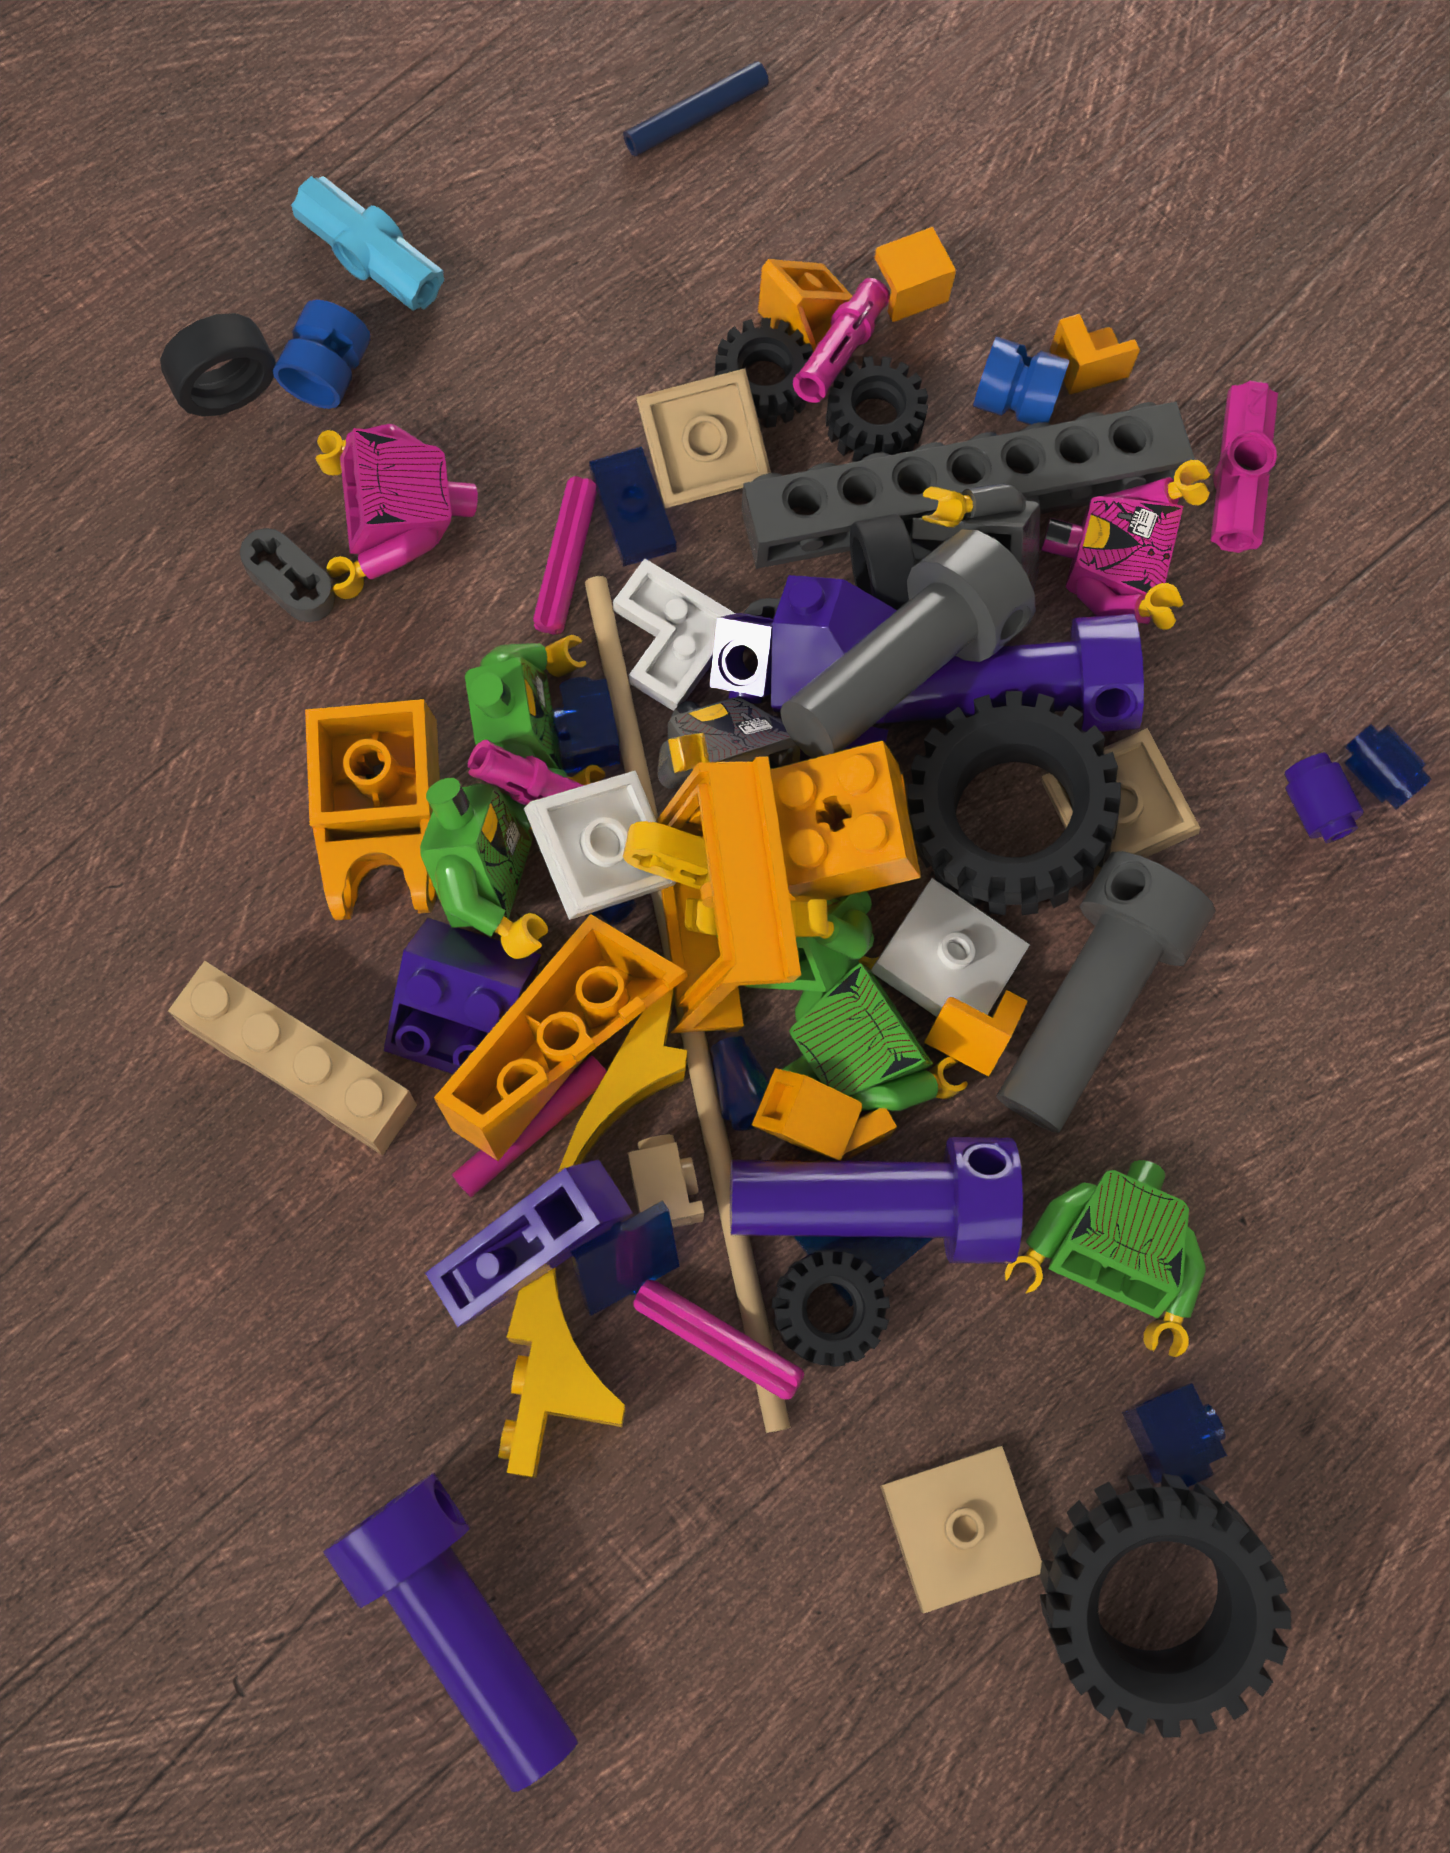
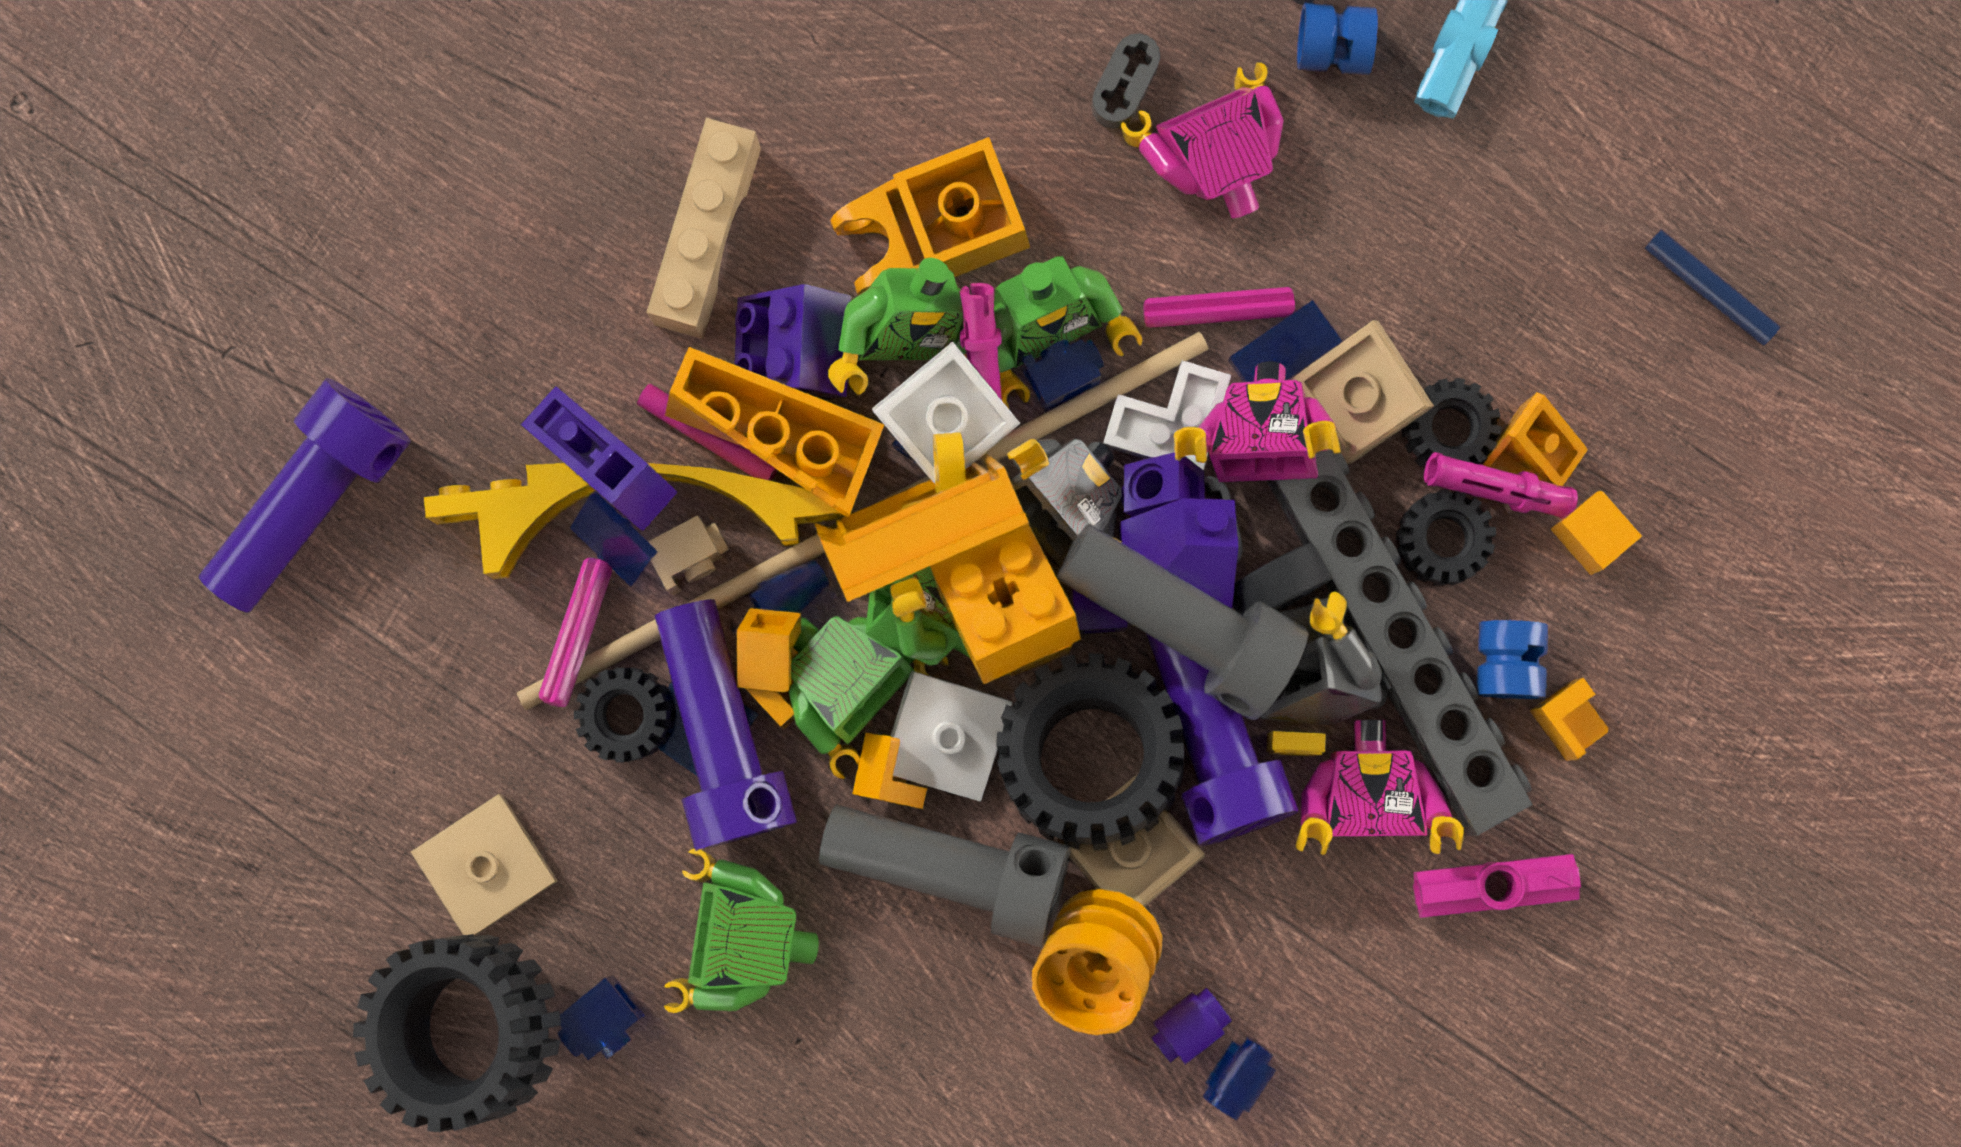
camera: 80 degrees right, 10 degrees up
none -> light orange wheel [1032,889,1162,1035]
none -> torso [1174,361,1341,482]
none -> yellow tile [1266,731,1326,757]

